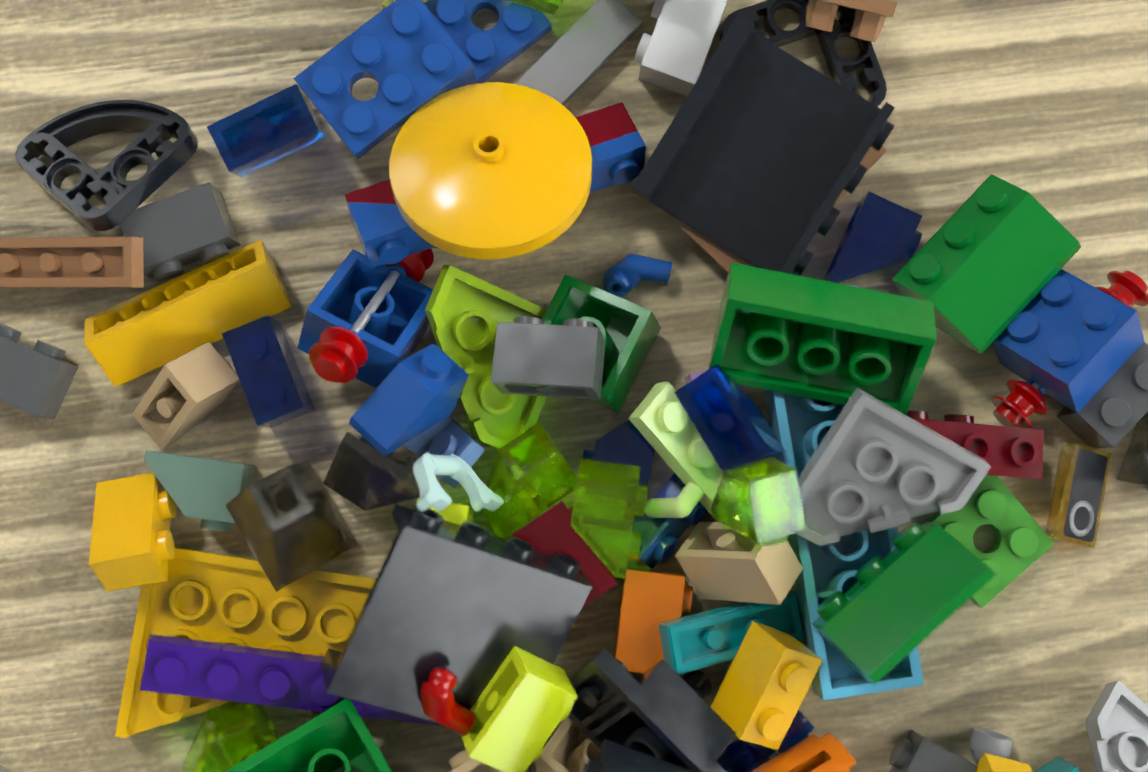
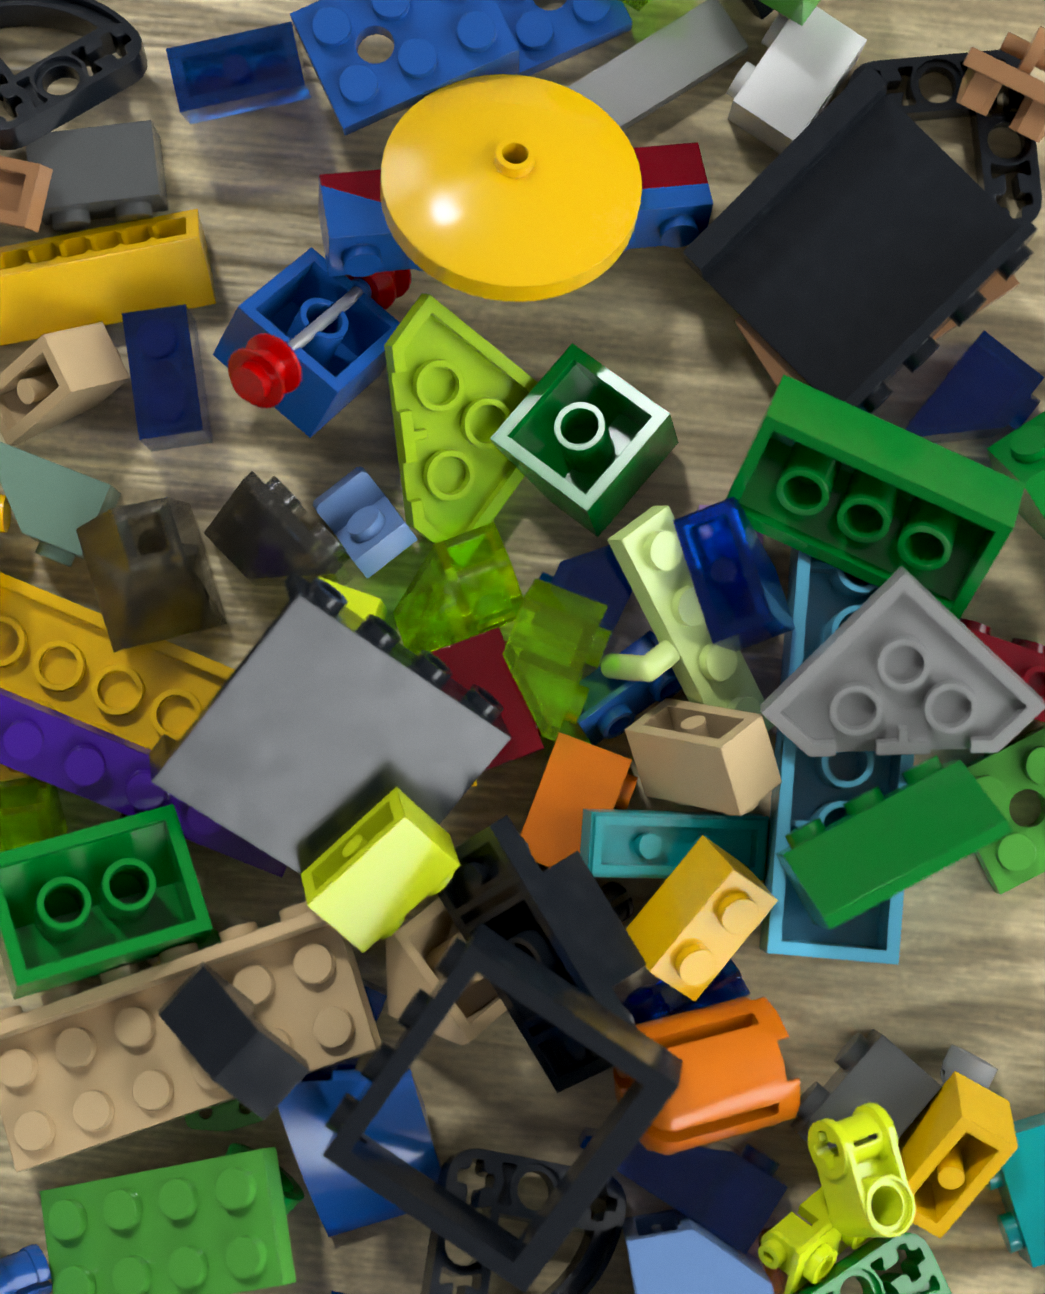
camera: 15 degrees right, 0 degrees up
blue slope [349,343,469,457] -> none
light aqua helmet [413,452,504,512] -> none
red arm [421,667,475,736] -> none
dark grey brick [491,316,606,400] -> none
blue arm [603,254,672,298] -> none
clear neon green slope [711,457,806,546] -> none

